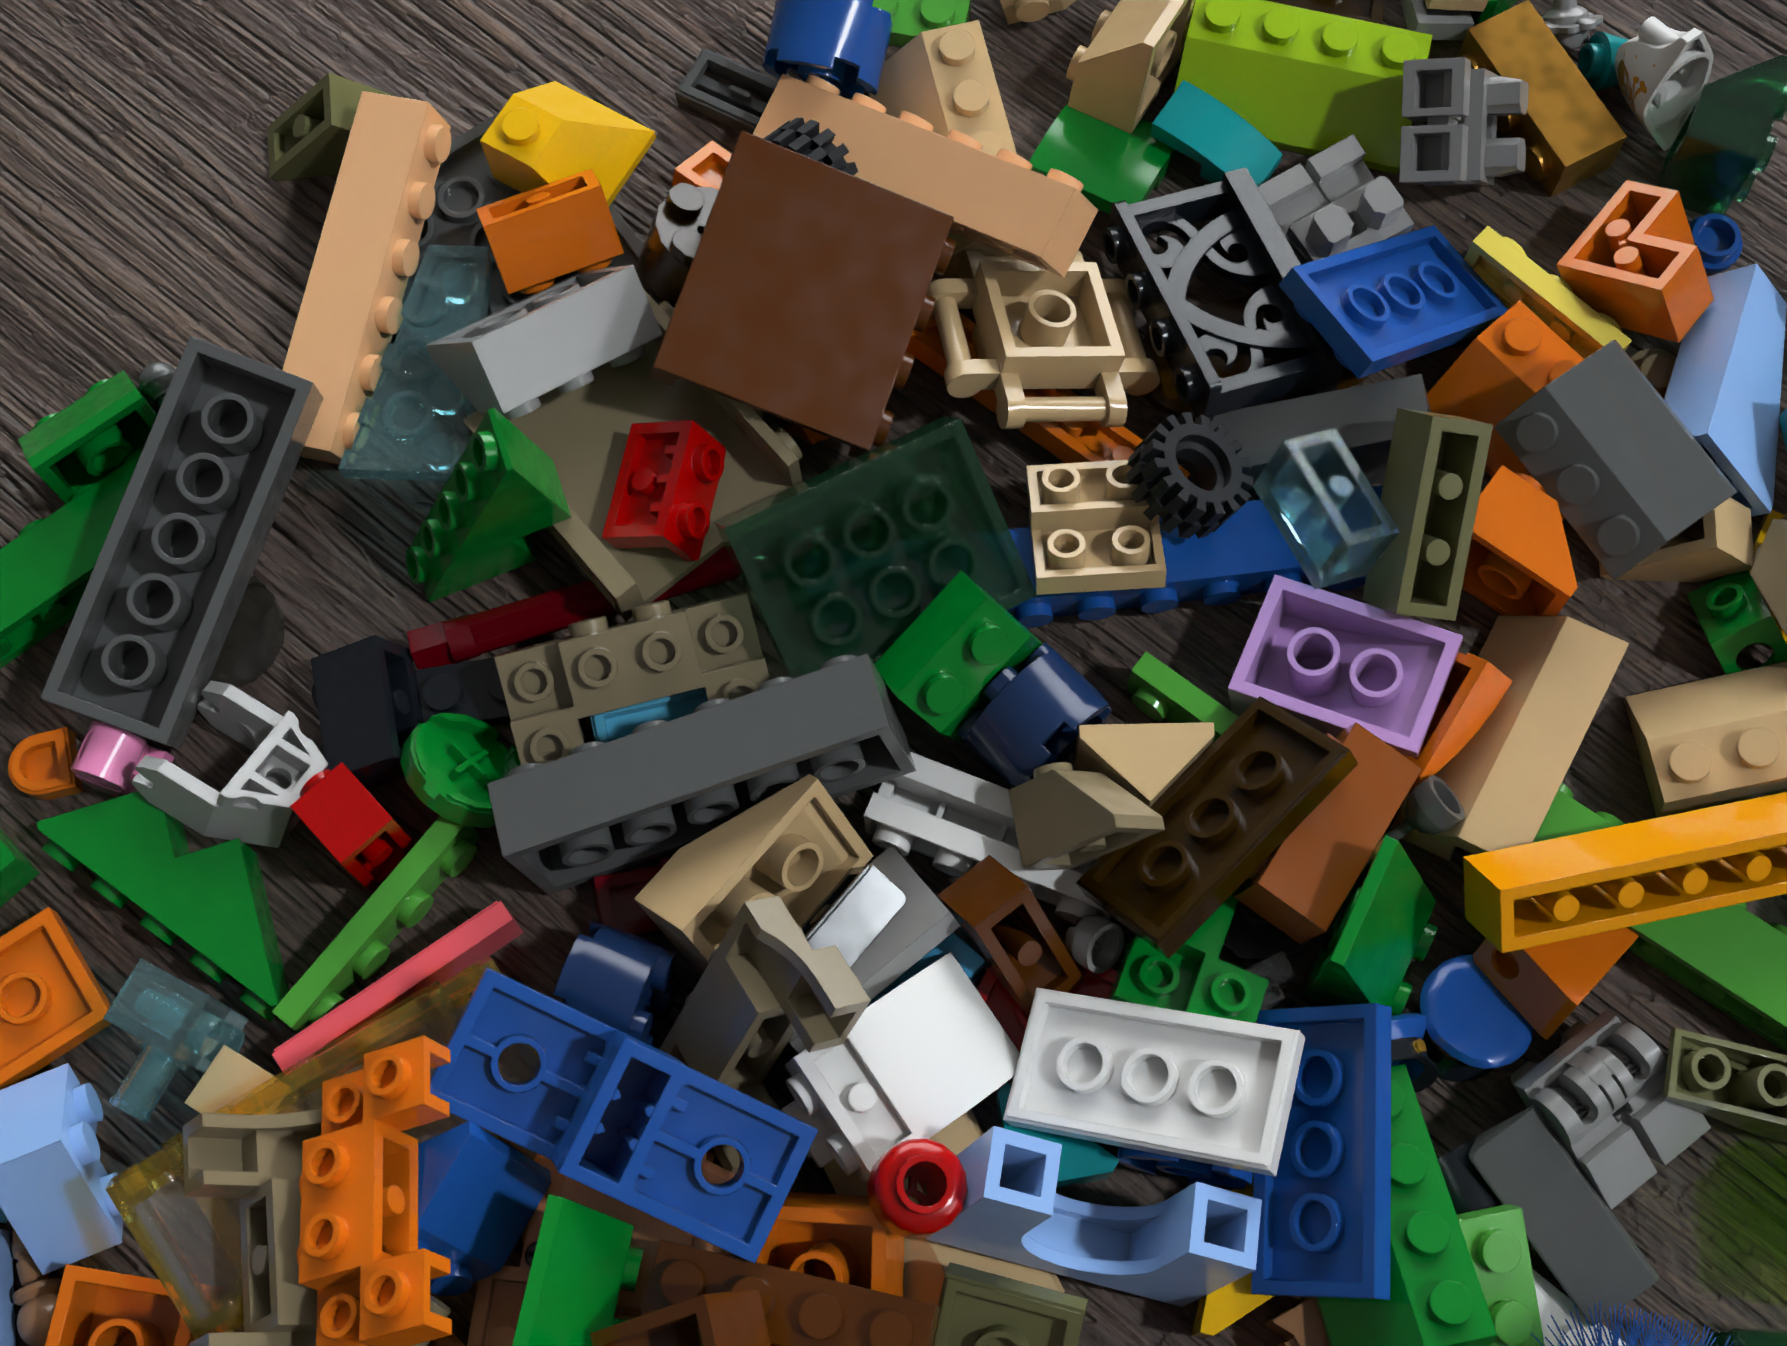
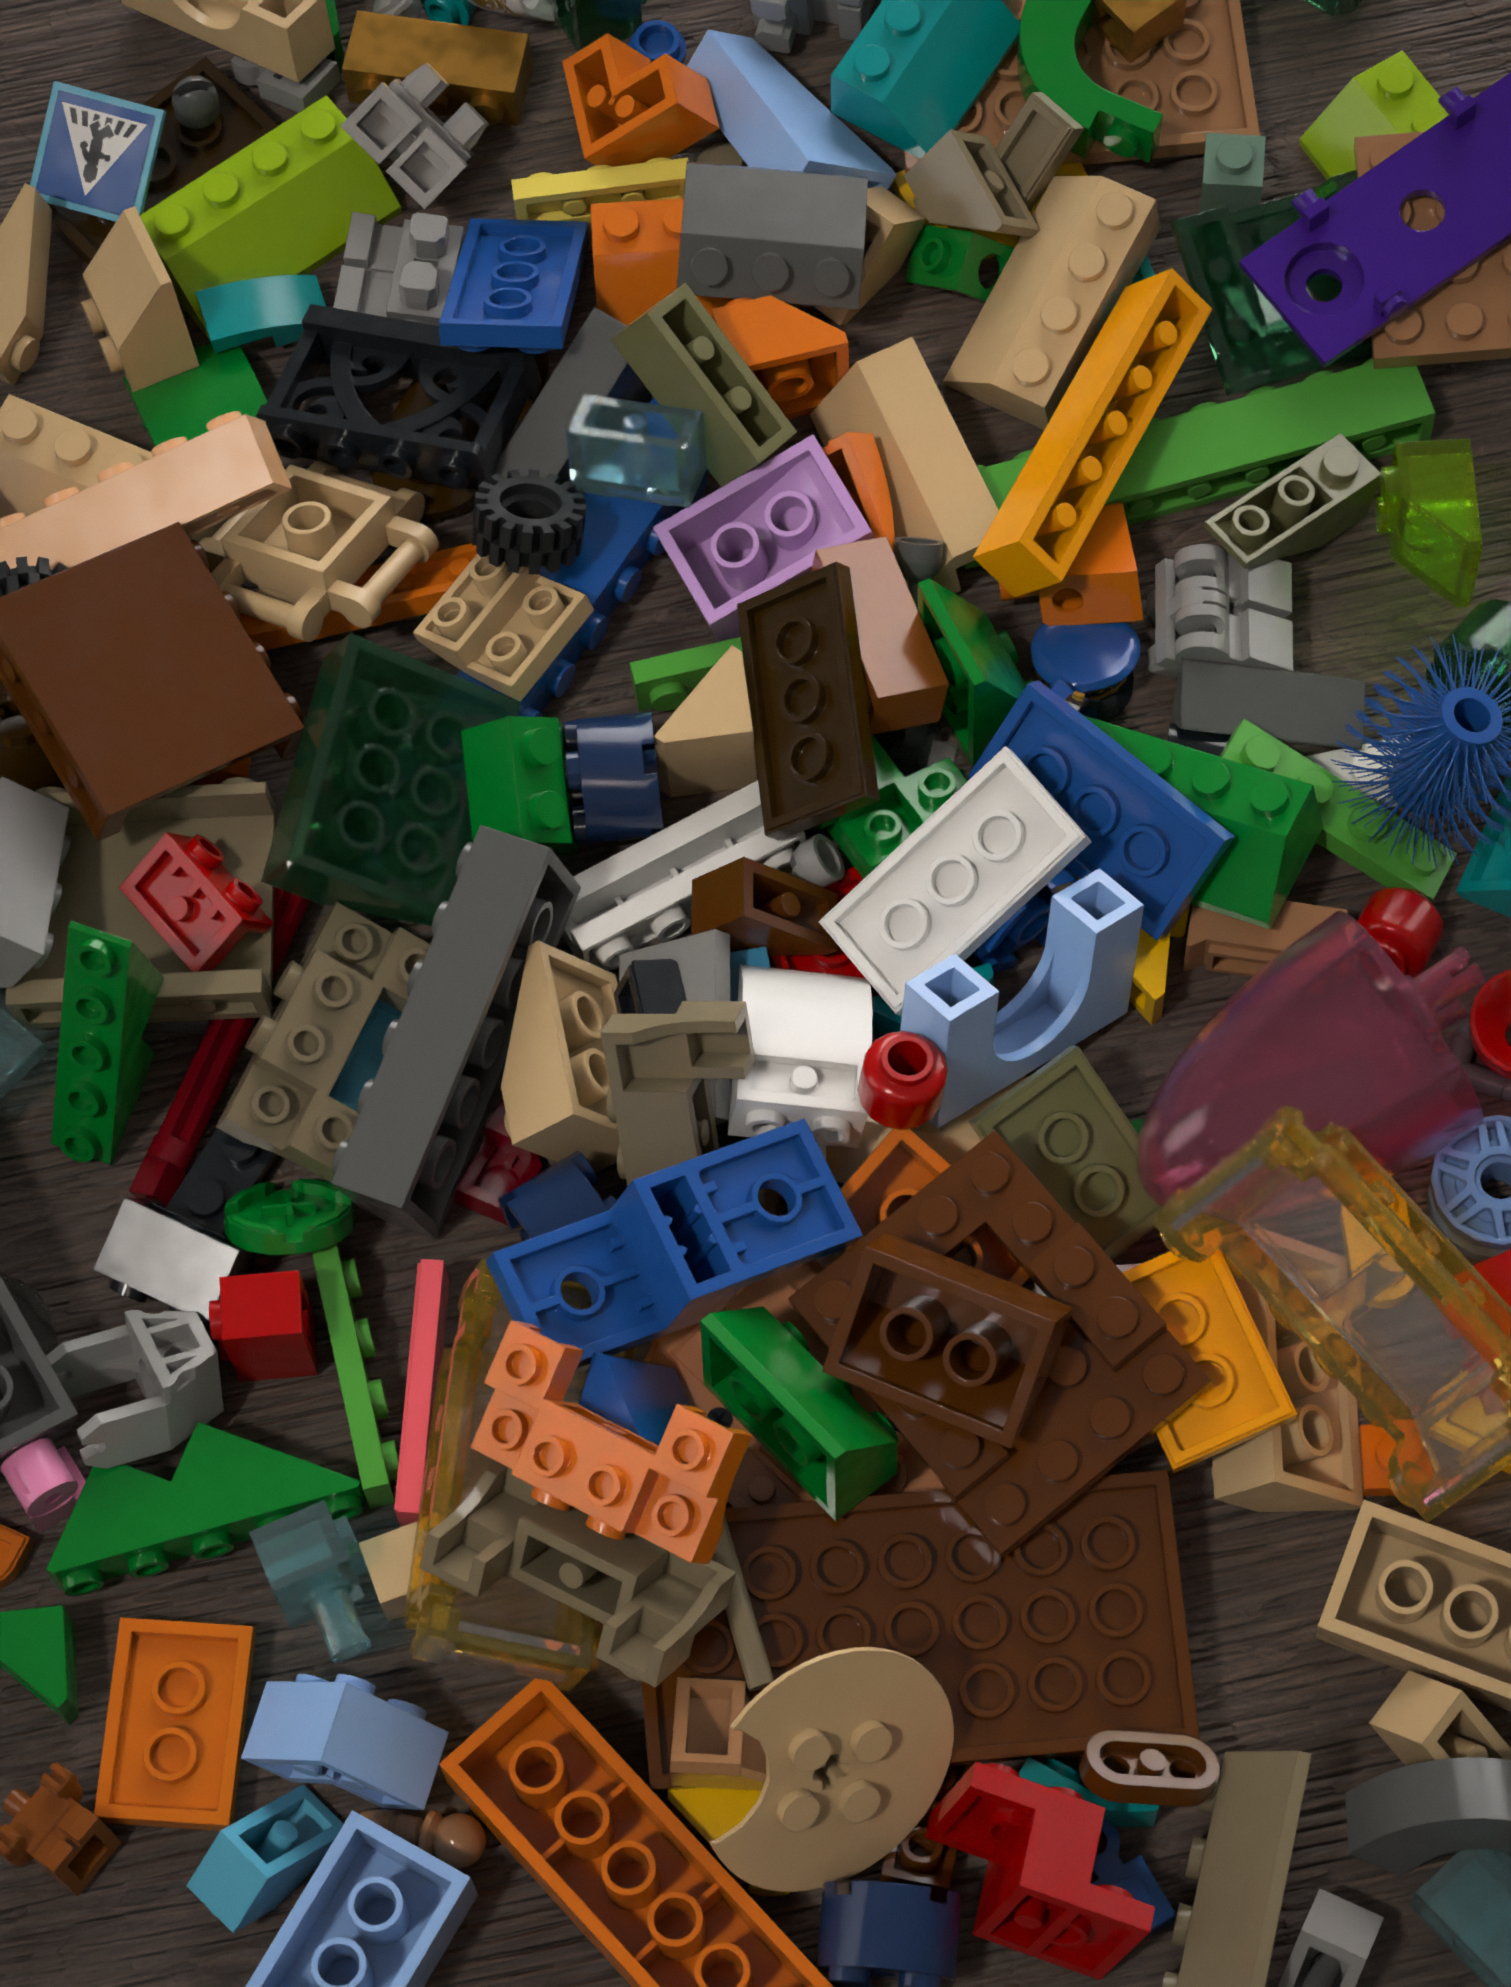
camera: 50 degrees left, 5 degrees down
dark tan slope [1008,762,1165,869] -> none

